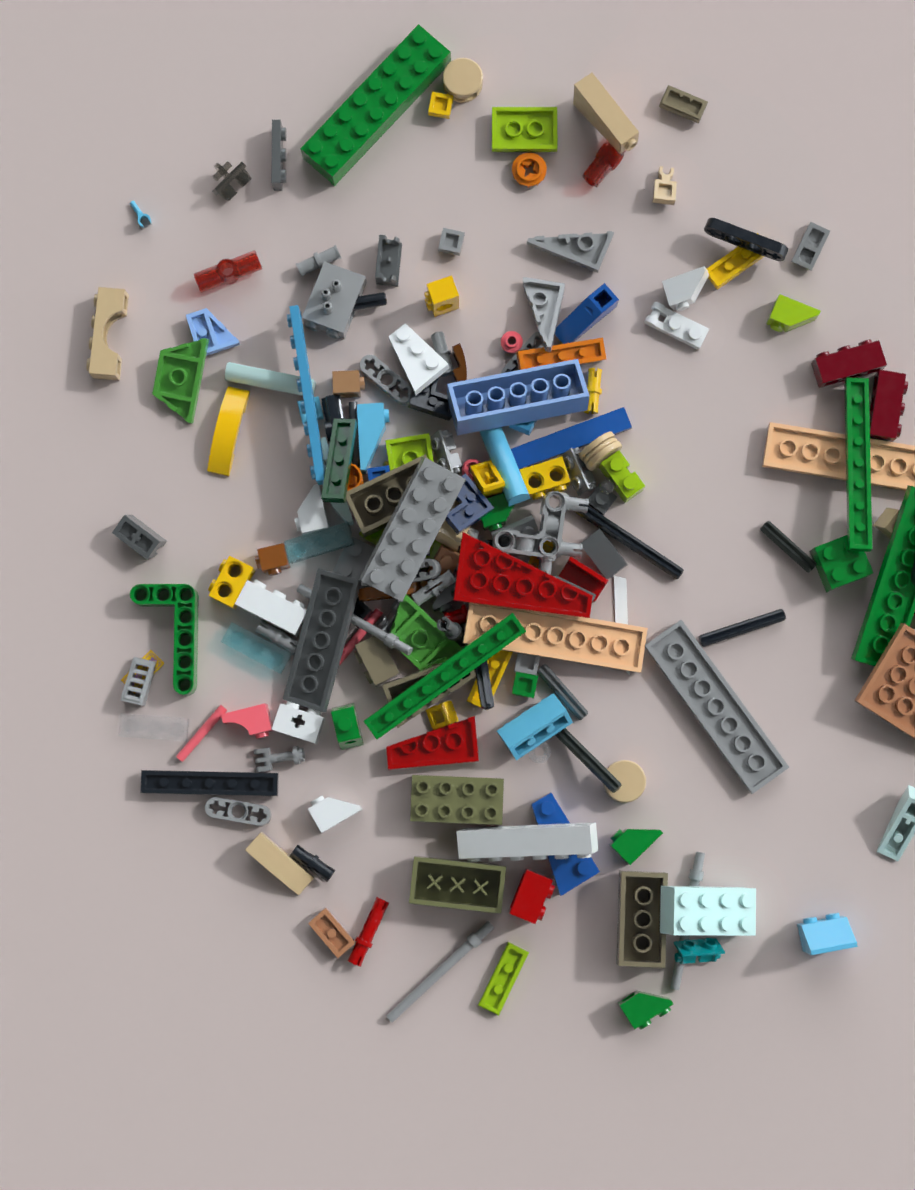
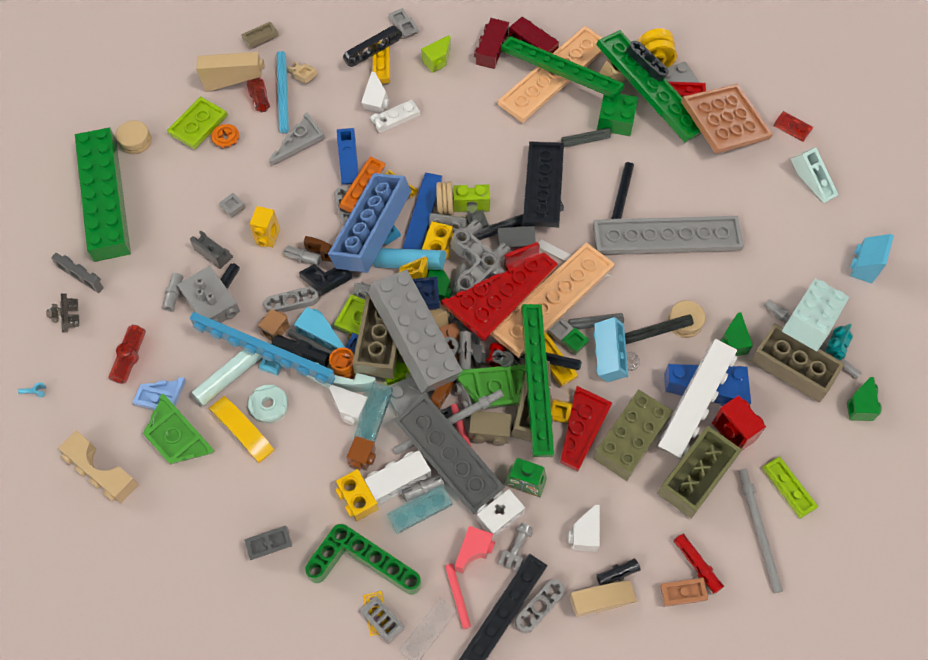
camera: 60 degrees left, 20 degrees down
dark green plate [321,418,357,503] -> none
white wing [389,324,449,395] -> none
yellow plate [428,92,453,119] -> none
coral plate [501,331,523,353] -> none
light grey wing [523,277,565,352] -> none
none -> light aqua tile [248,385,288,423]
none -> medium azure axle [277,51,289,134]
none -> black plate [523,141,564,228]

